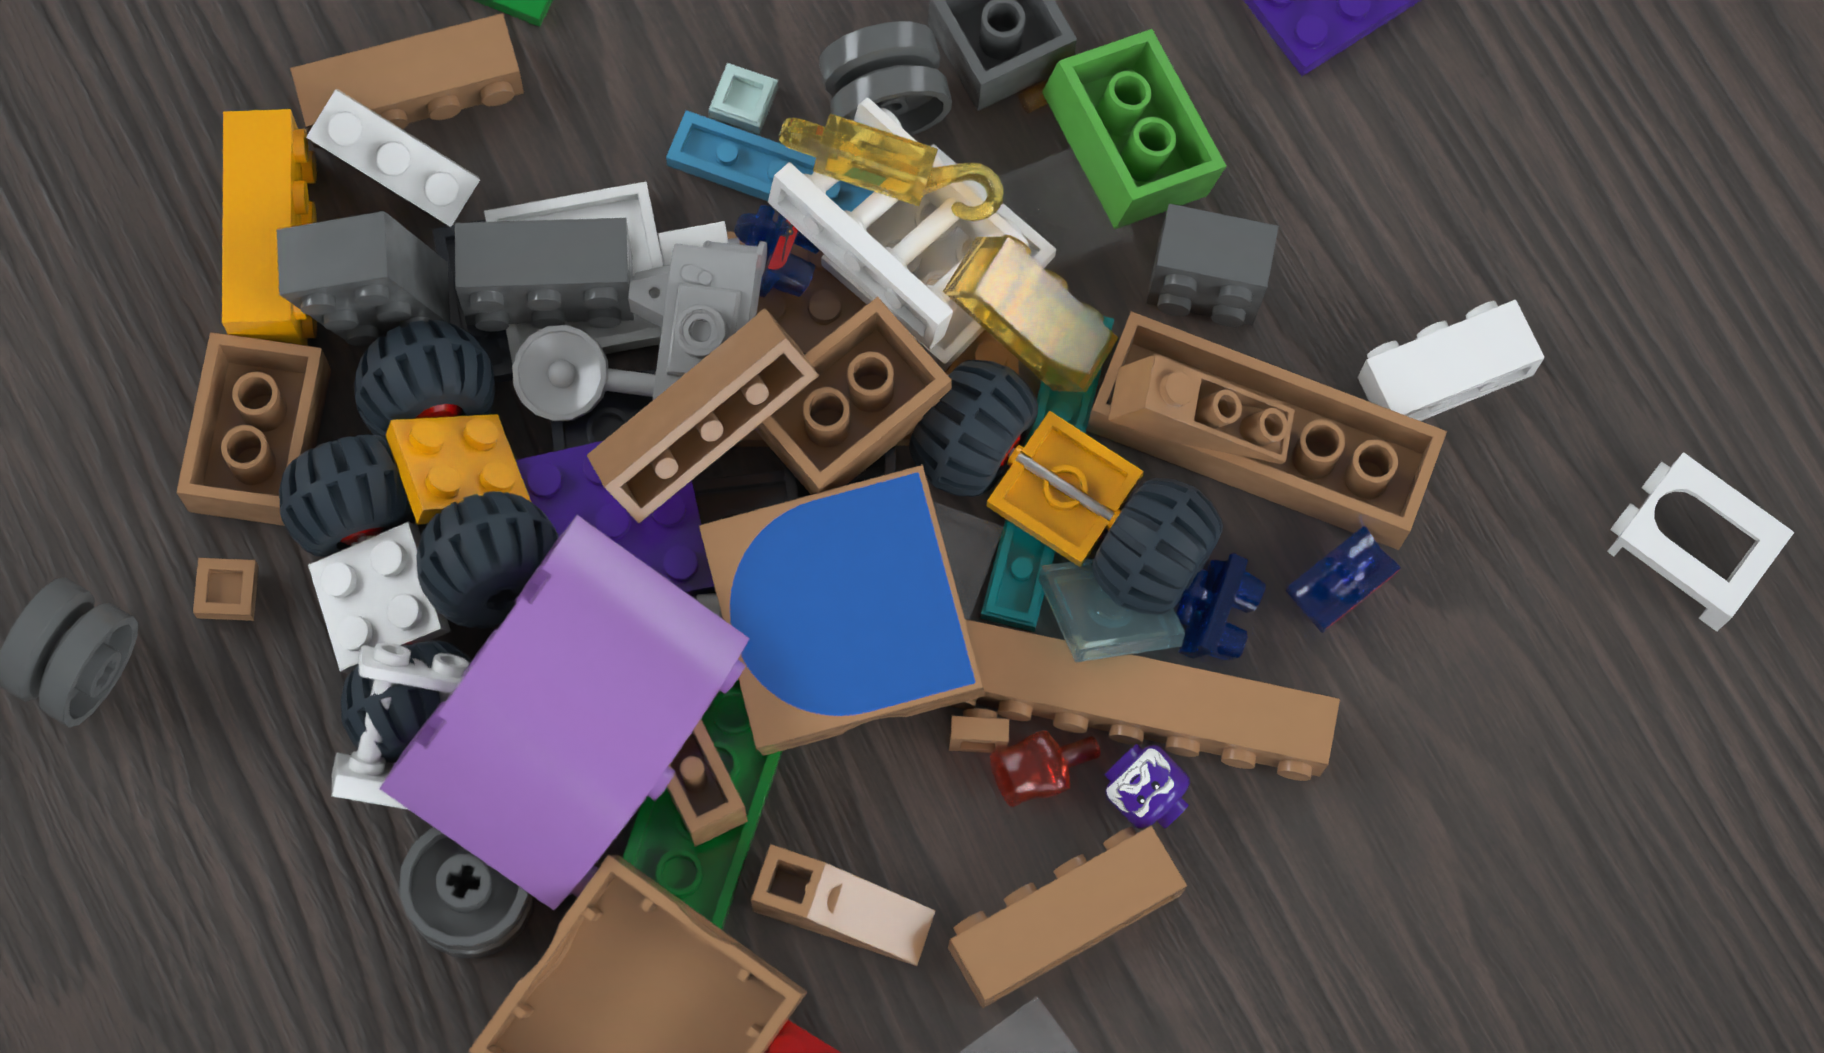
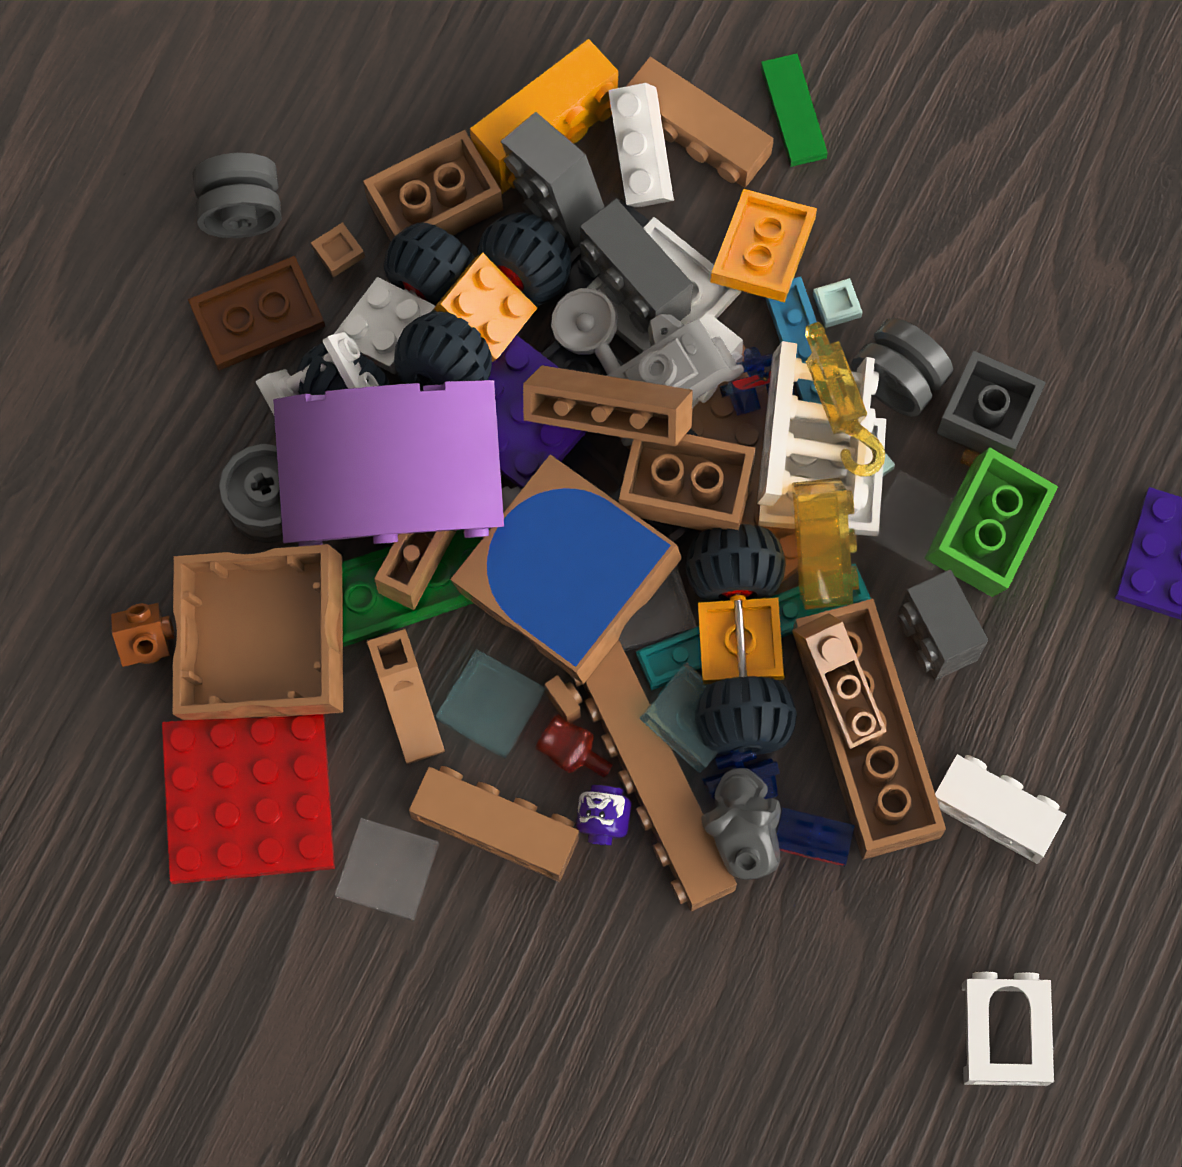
camera: 60 degrees right, 0 degrees up
none -> reddish brown plate [188,256,326,371]
none -> clear light blue tile [435,649,545,759]
none -> dark grey head [701,768,781,880]
none -> light orange plate [710,189,817,303]

